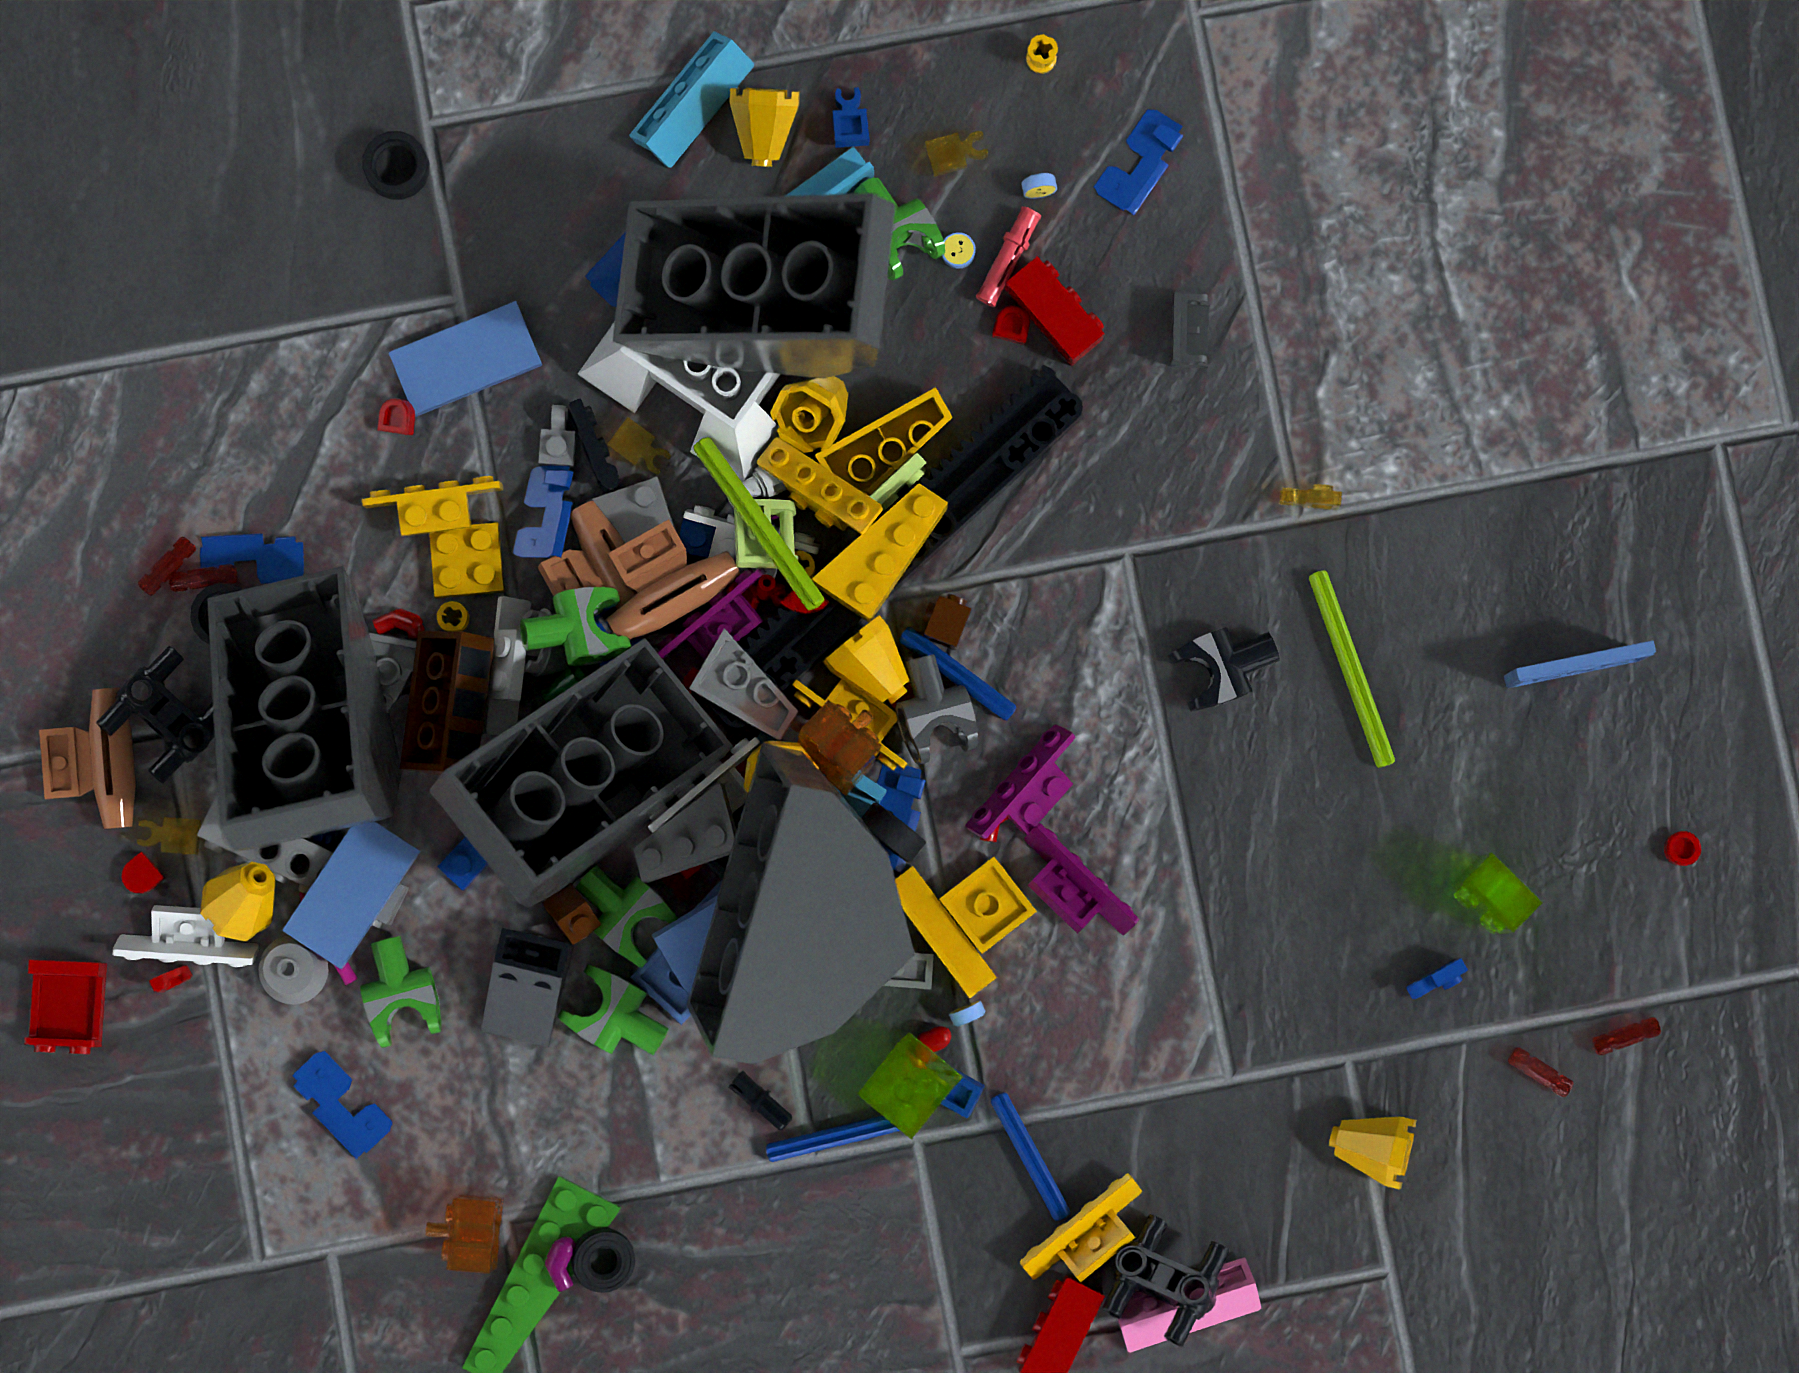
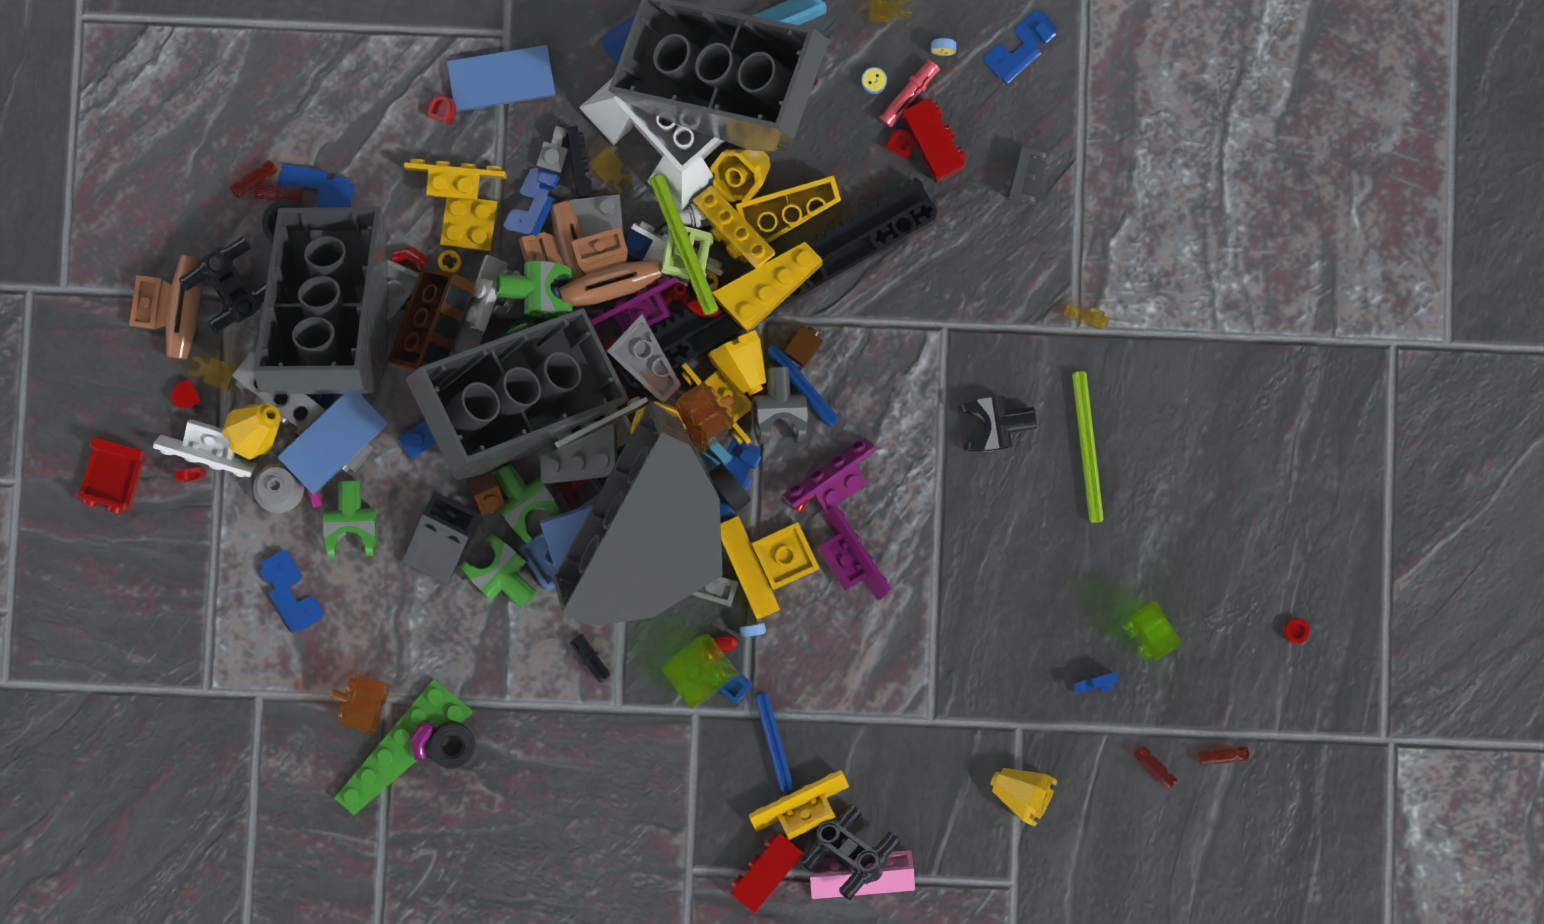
camera: 15 degrees right, 0 degrees up
blue axle [766,1112,903,1162] -> none
bright green connector [853,177,945,281] -> none
yellowish green plate [869,453,927,511] -> none
medium blue tile [1504,640,1656,688] -> none

